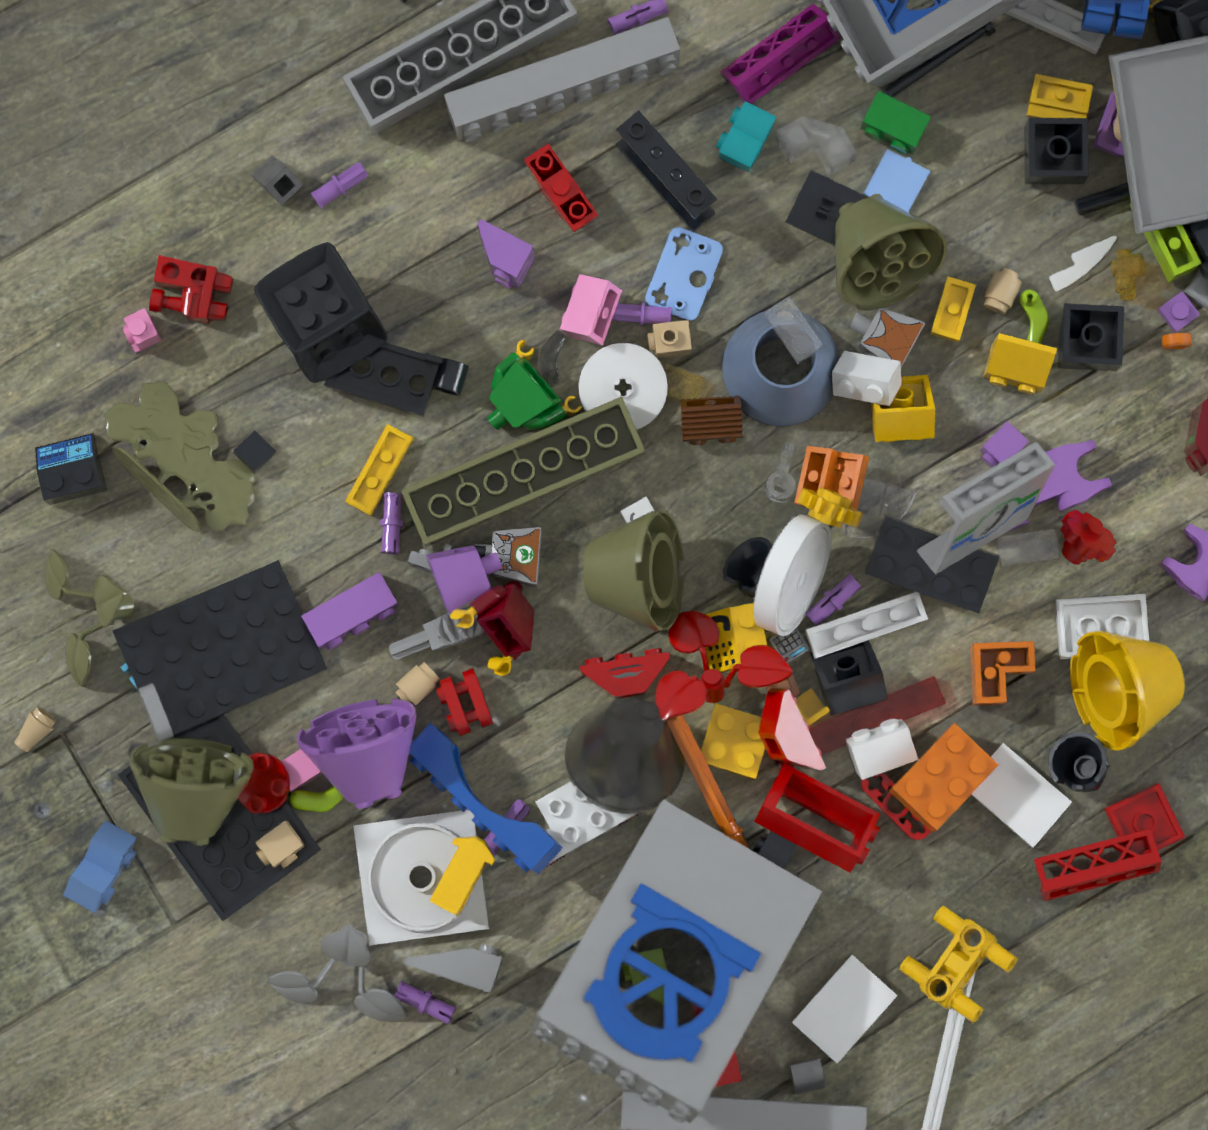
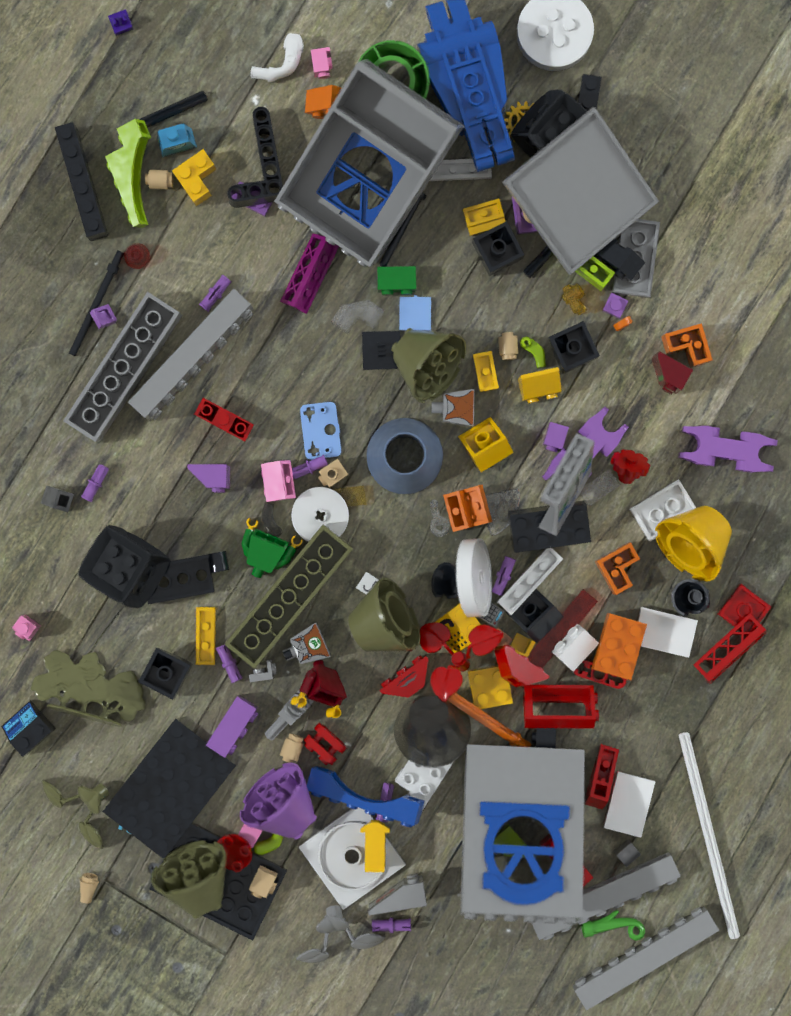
camera: 25 degrees left, 5 degrees up
medium blue brick [63,821,137,913] -> none
light grey beam [138,683,173,742] -> none
red hips [149,255,233,324] -> none
black tile [233,431,276,473] -> none
medium lavender torso [426,546,502,613] -> none
black fence [616,110,717,232] -> none
reddish brown brick [680,395,743,445] -> none
teal brick [716,101,776,173] -> none
clear plate [764,296,823,364] -> none
yellow gear [797,487,863,529] -> none
white brick [832,351,901,406] -> none
yellow piece [899,906,1018,1023] -> none
white sticker [1049,236,1117,291] -> none
none -> black slope [138,647,193,700]
none -> red slope [584,744,619,810]

